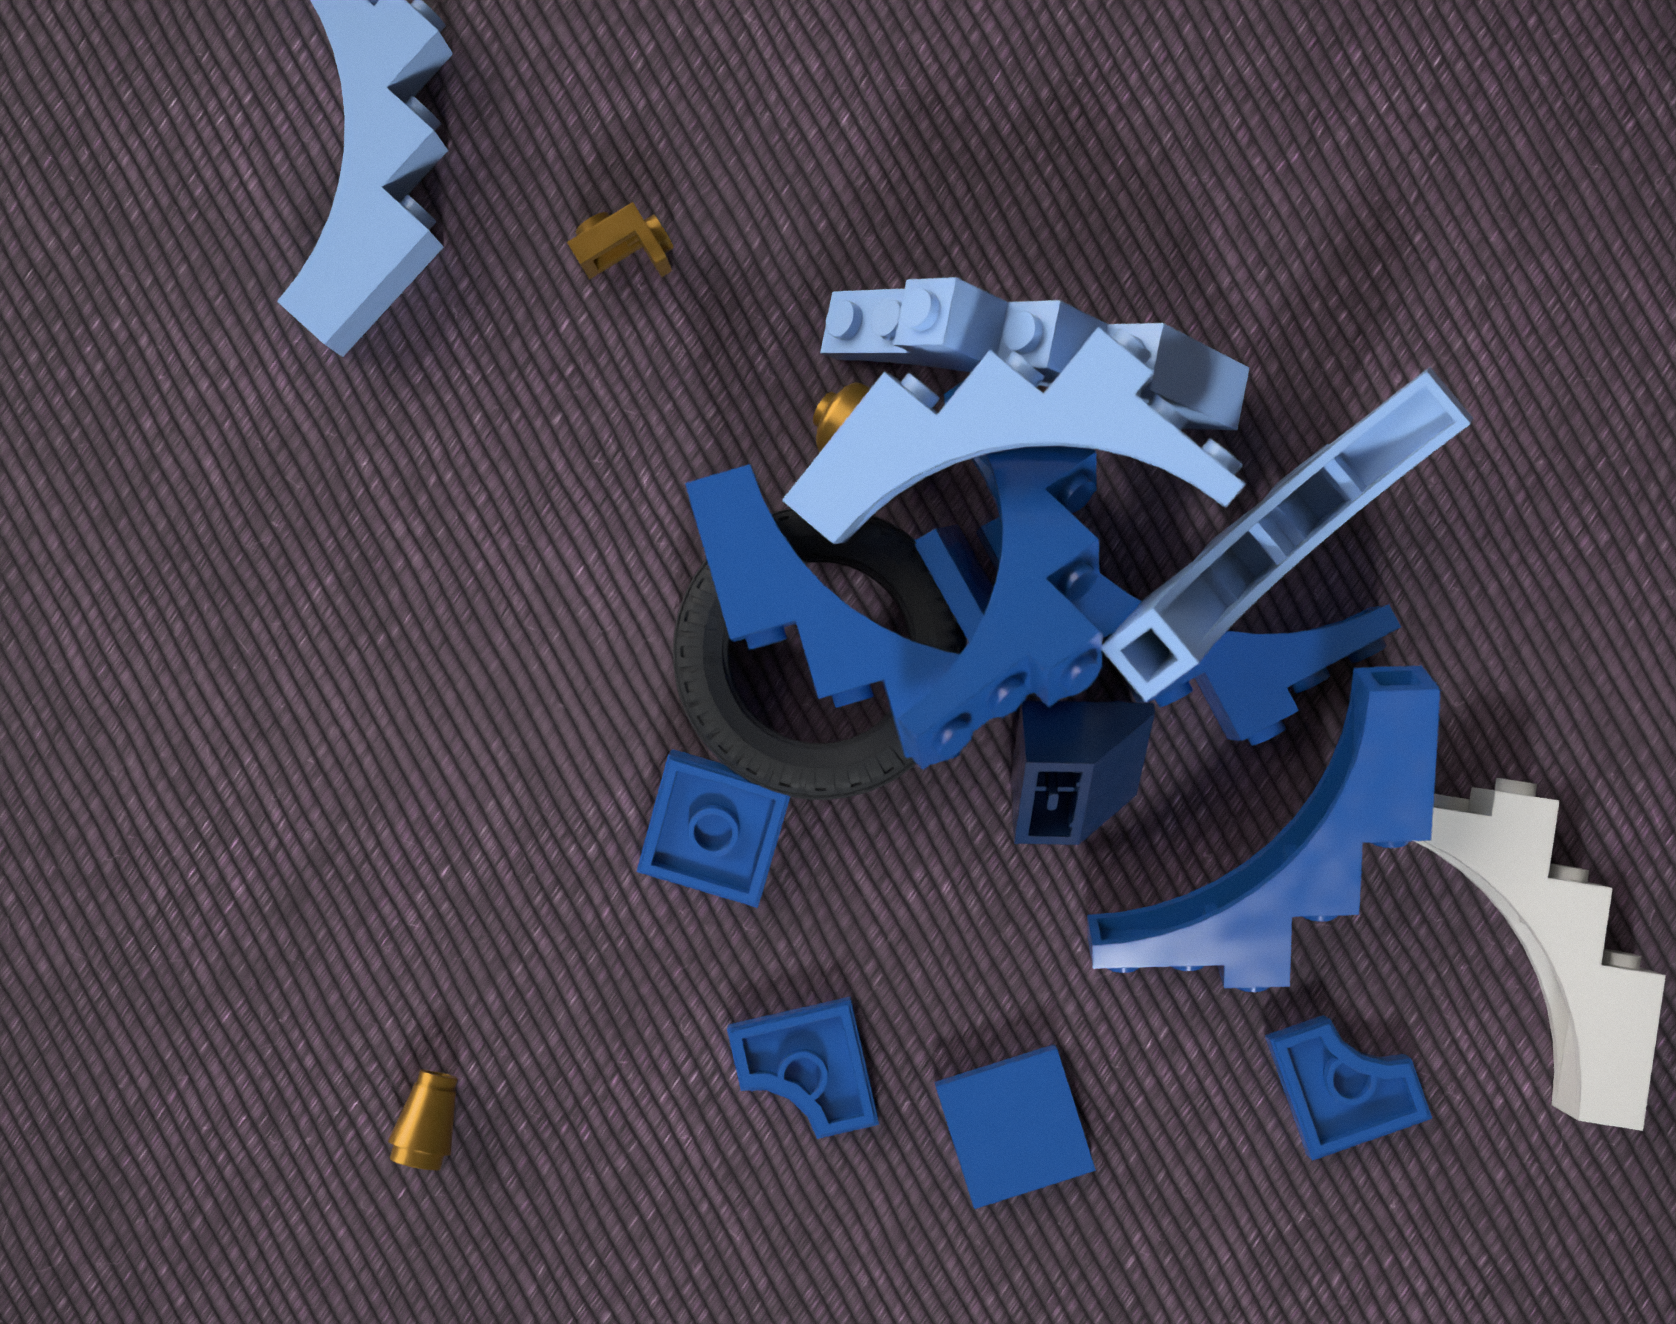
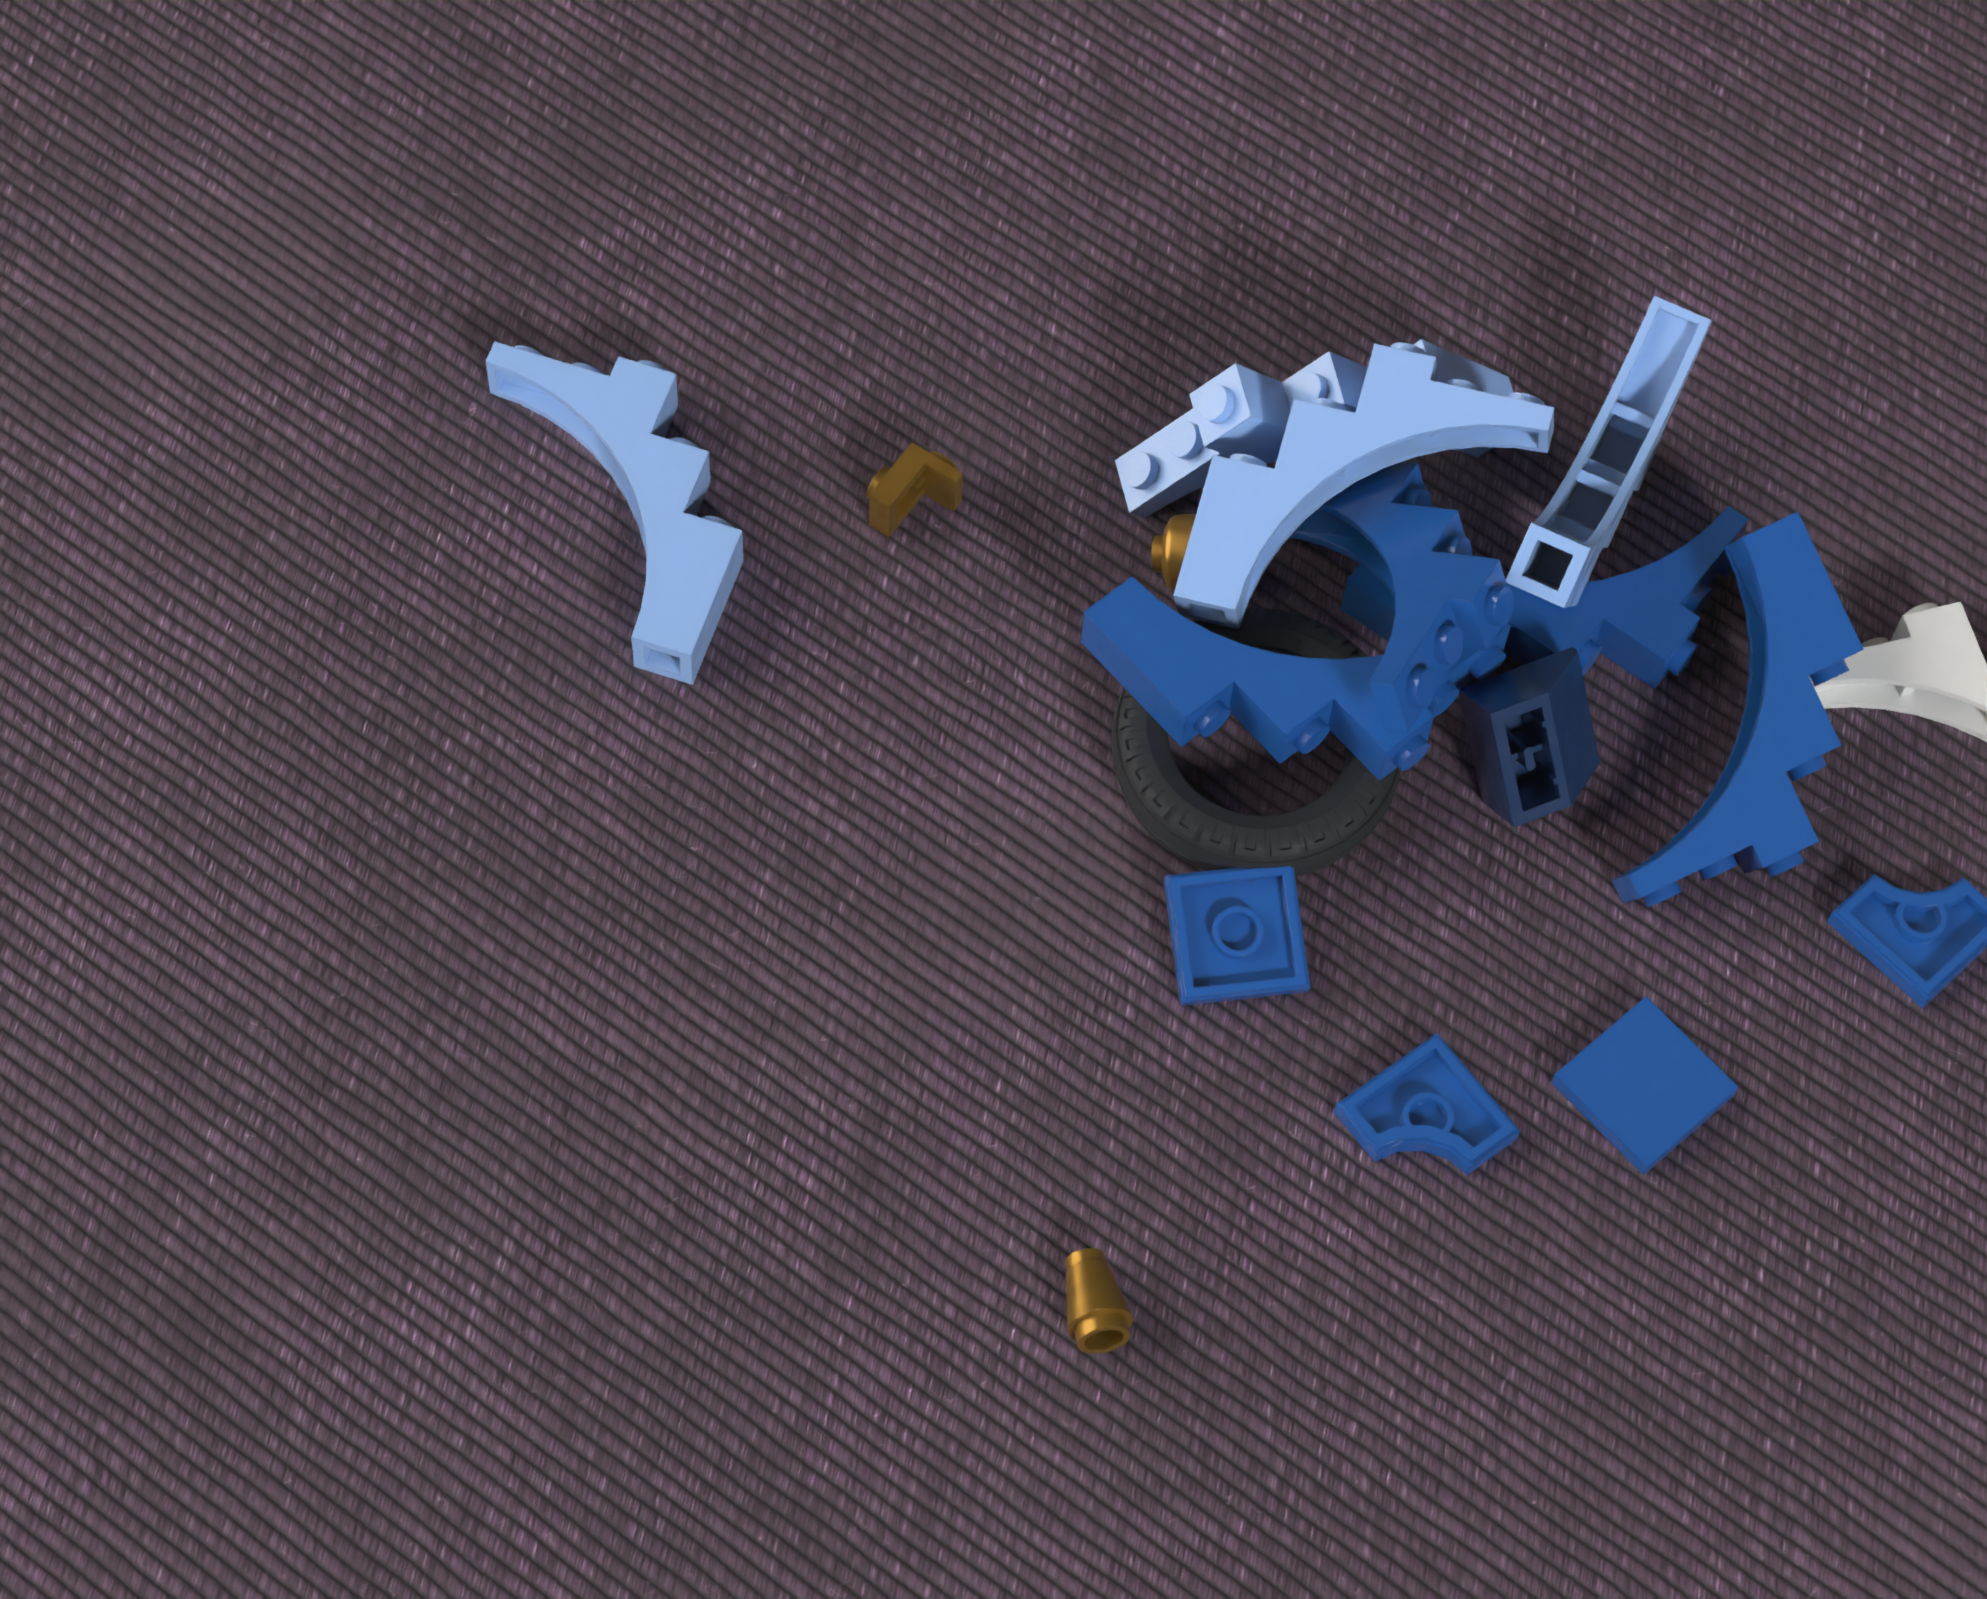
camera: 30 degrees left, 25 degrees down
blue tile [915,524,994,642] -> none

